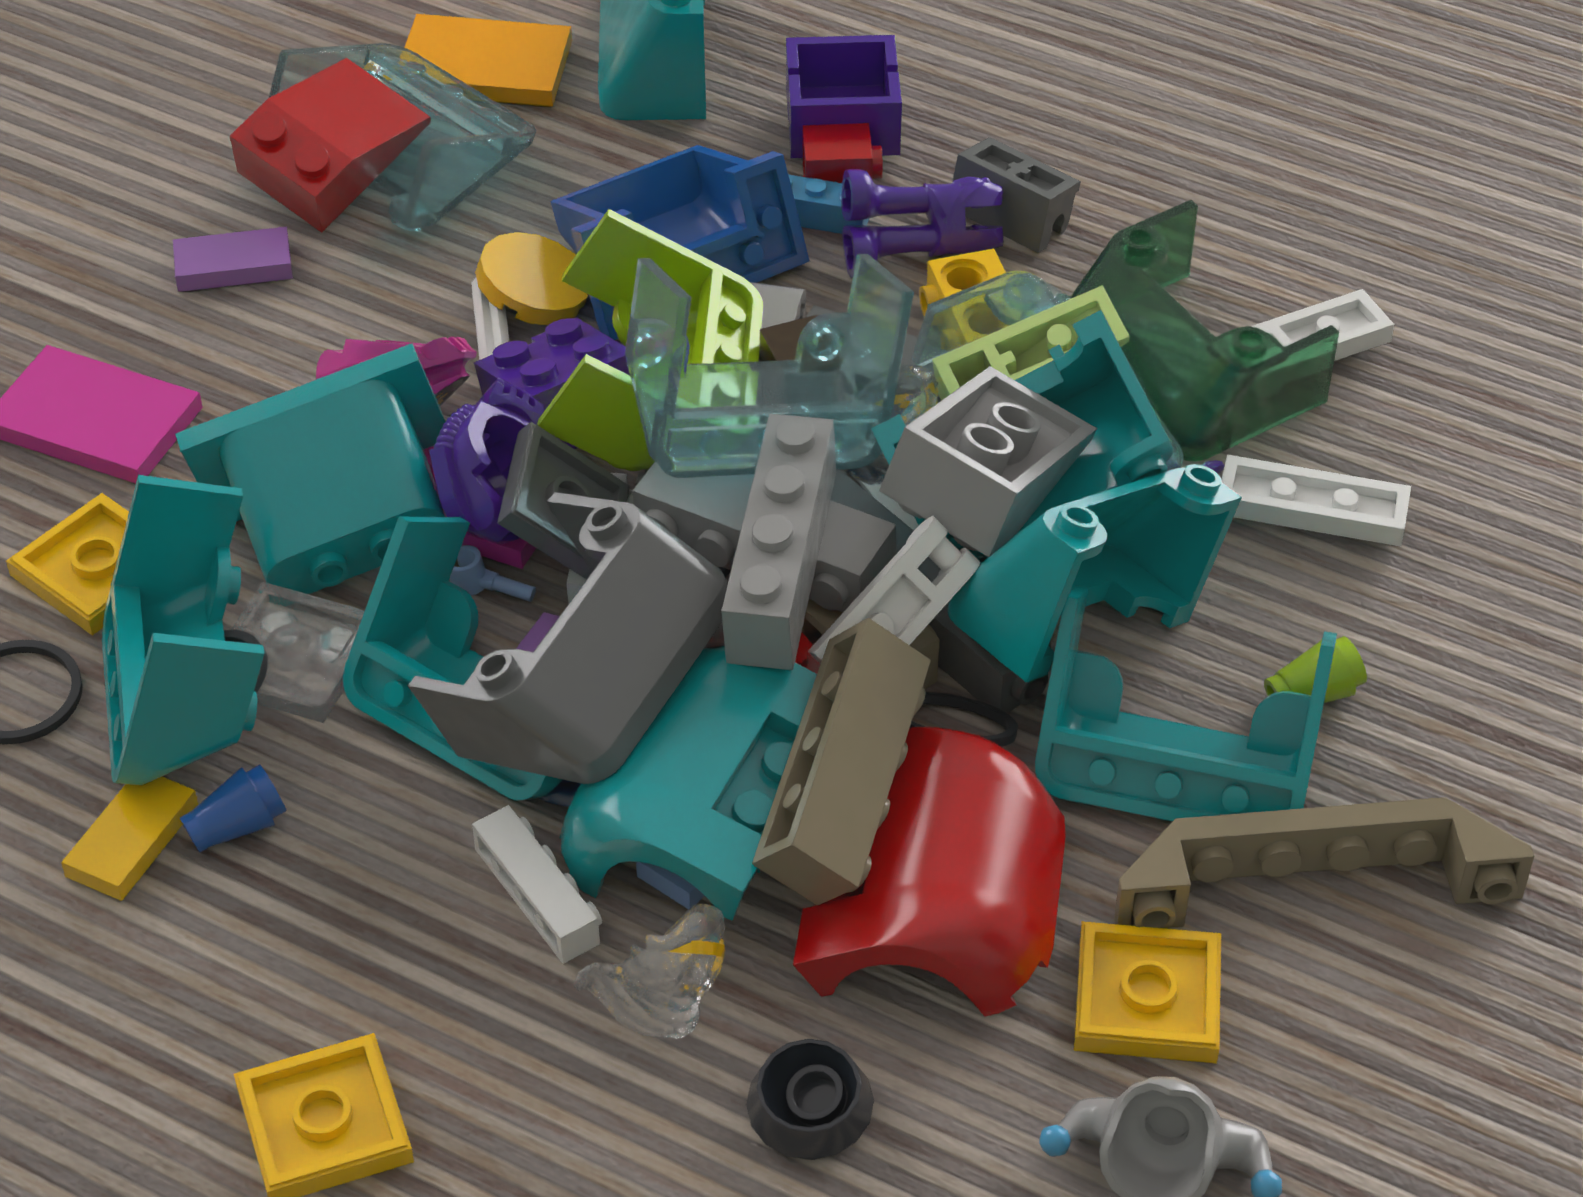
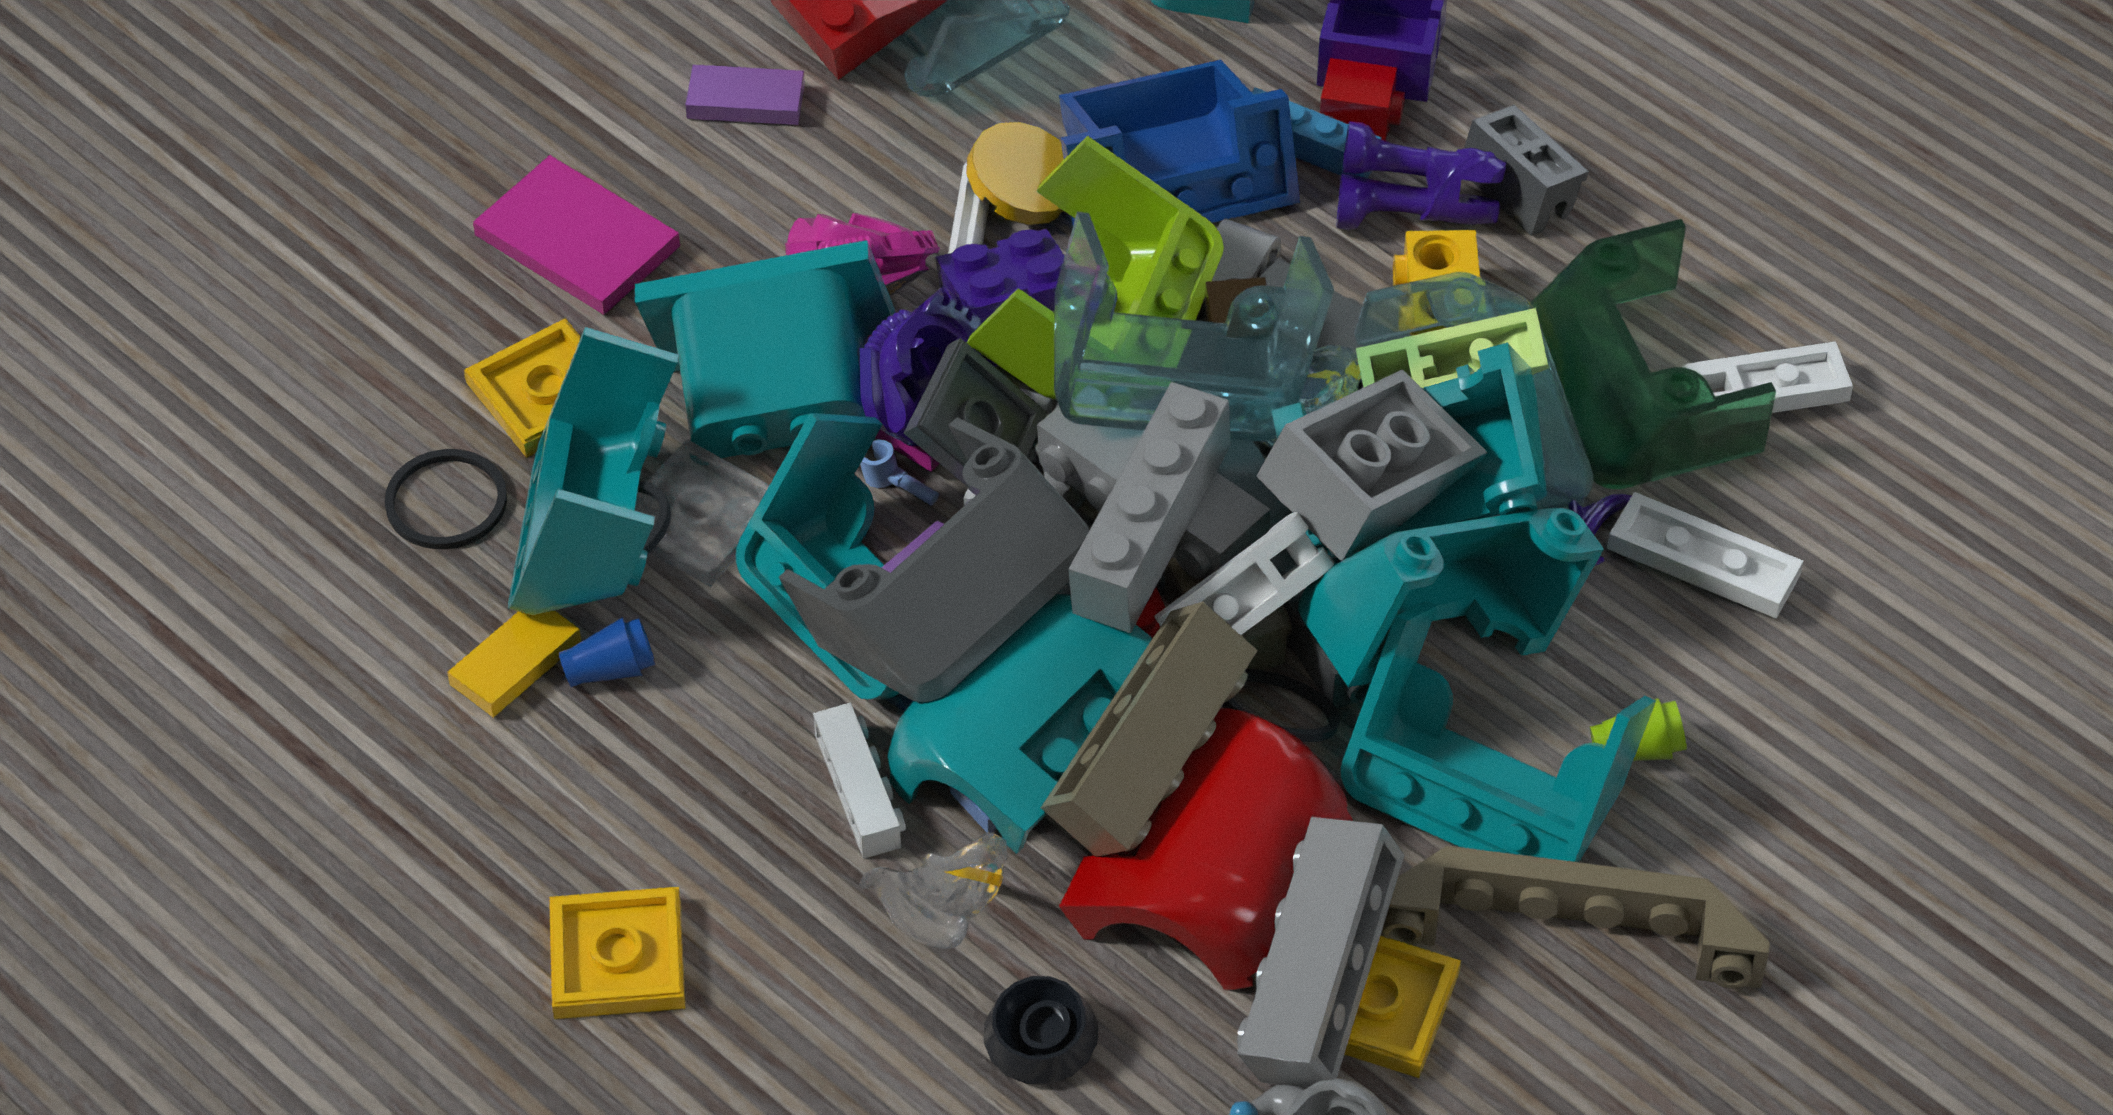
camera: 15 degrees right, 5 degrees up
none -> light grey brick [1237,817,1405,1088]

